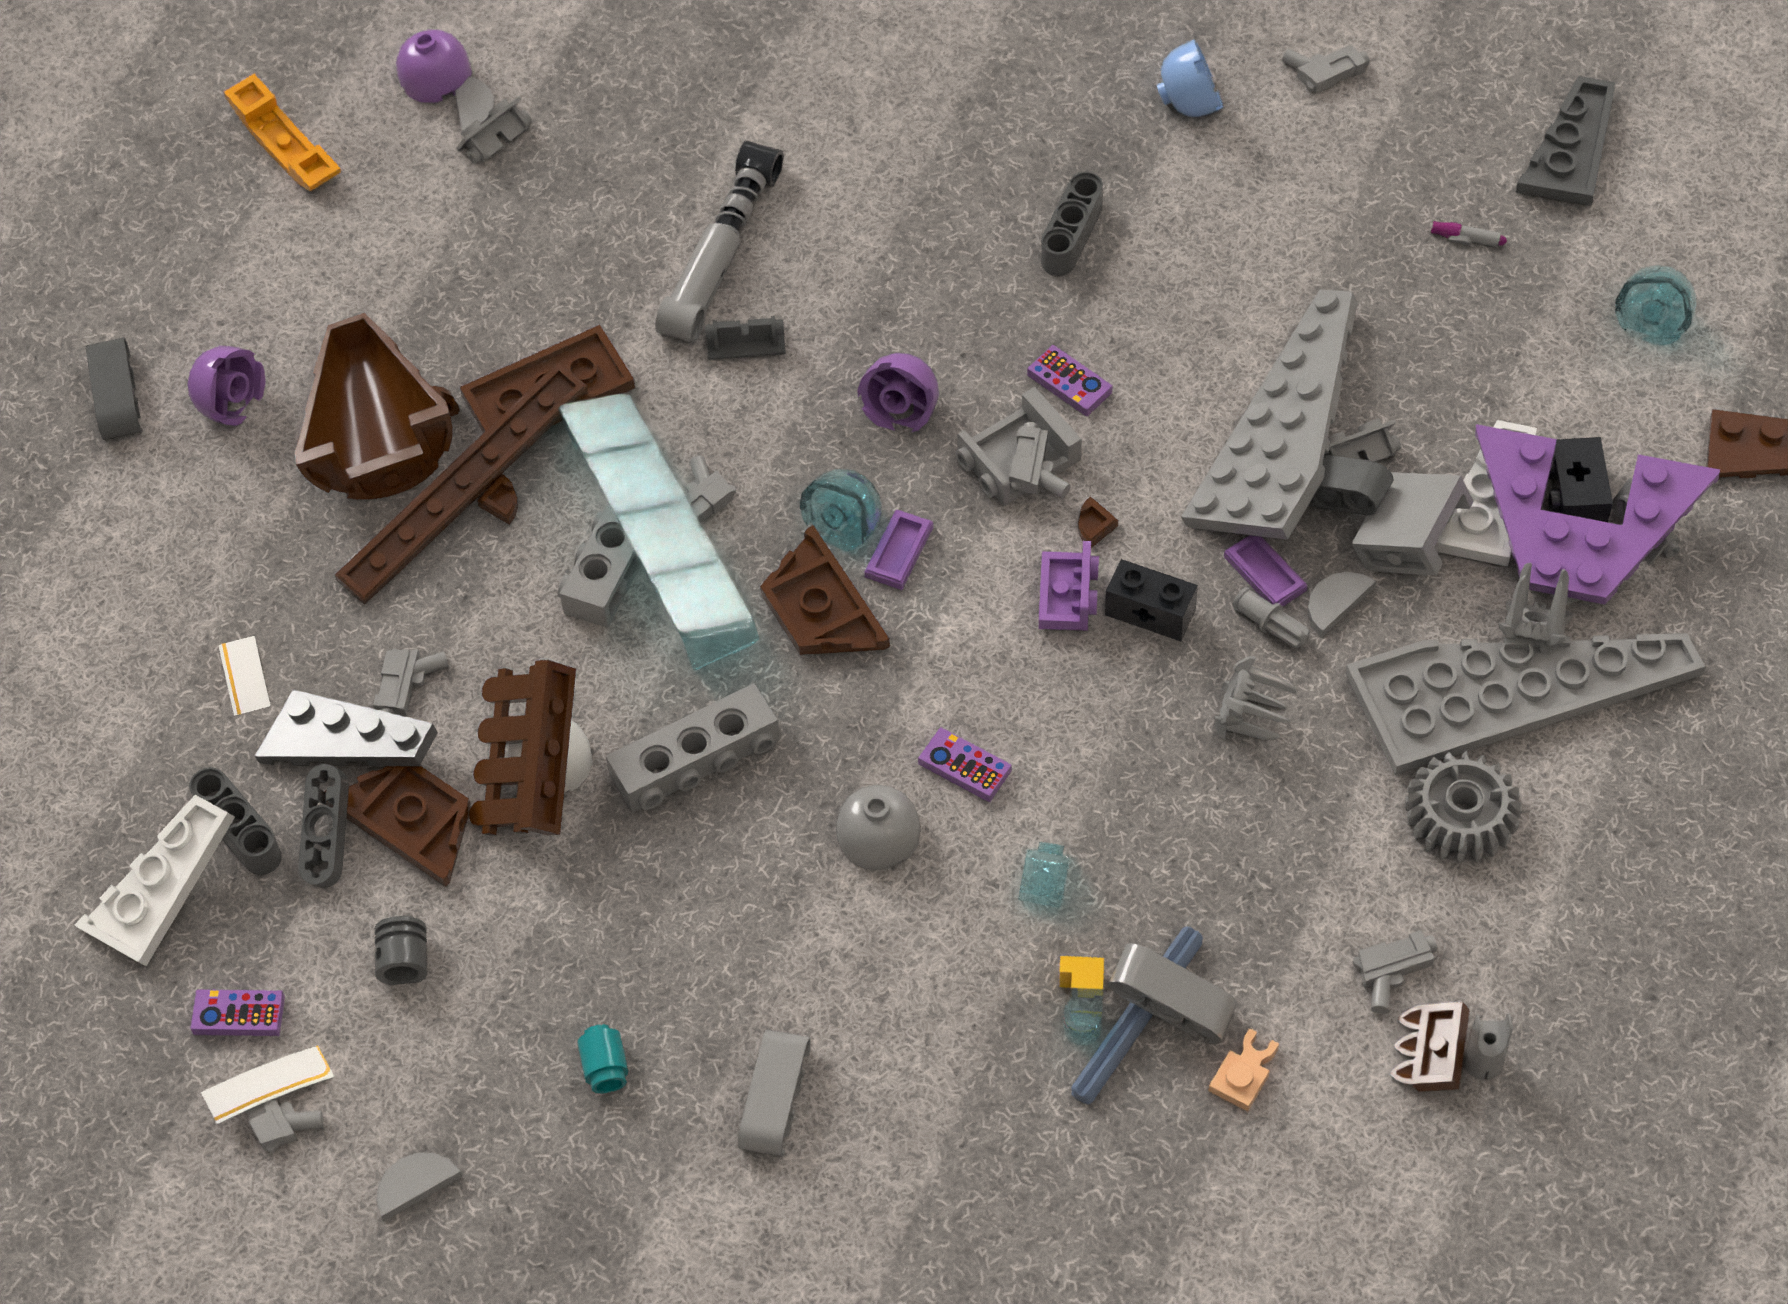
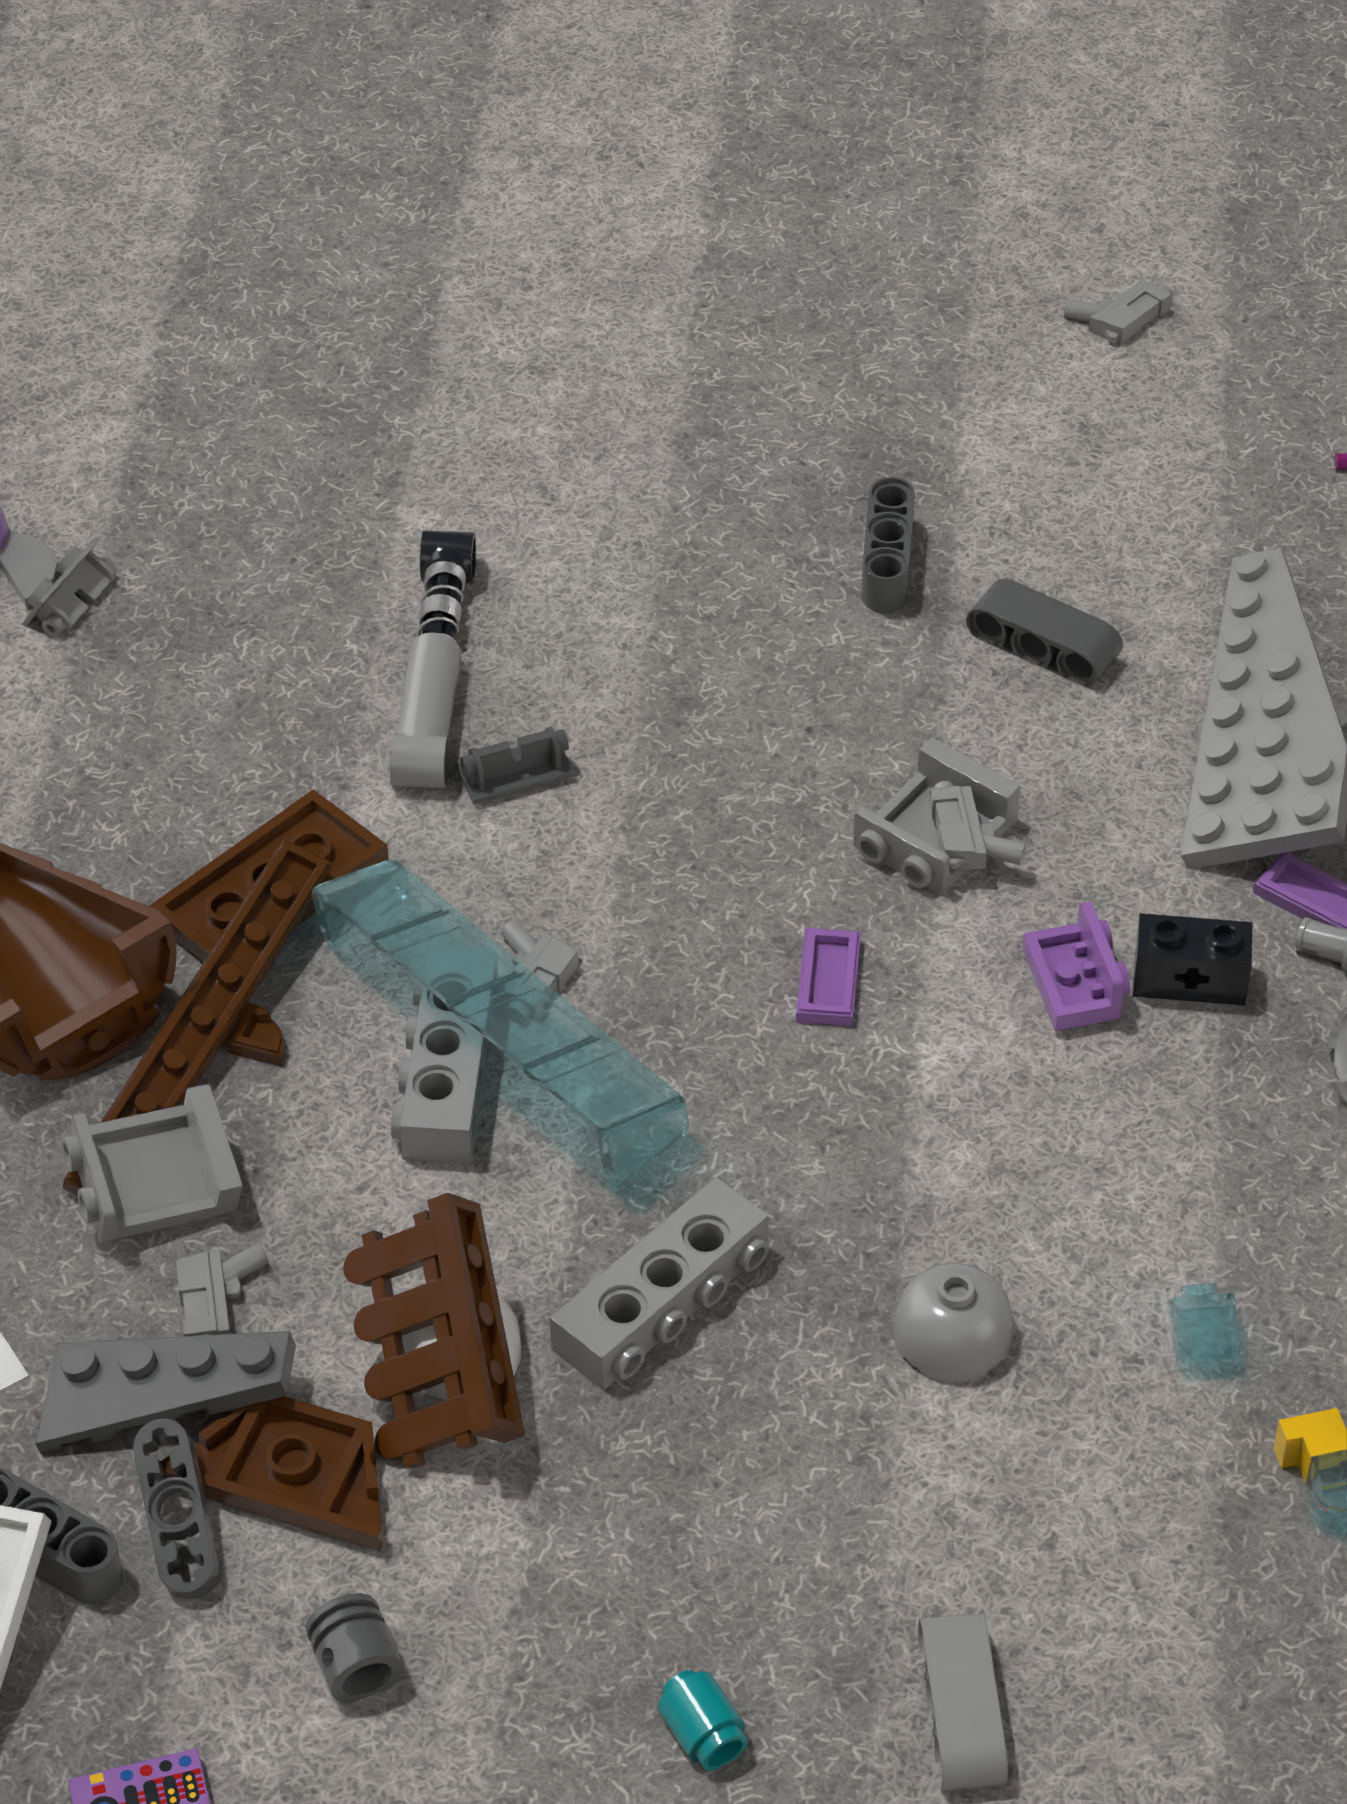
camera: 20 degrees left, 10 degrees down
reddish brown wing [760,525,890,655] -> none
clear light blue cylinder [799,468,882,551] -> none
medium lavender cylinder [857,353,939,432] -> none
medium lavender tile [918,727,1012,803] -> none
medium lavender tile [1027,345,1113,417] -> none
reddish brown tile [1078,496,1119,548] -> none
light blue cylinder [1157,40,1224,117] -> none
none -> light grey panel [62,1084,243,1243]
none -> dark grey beam [966,579,1123,687]

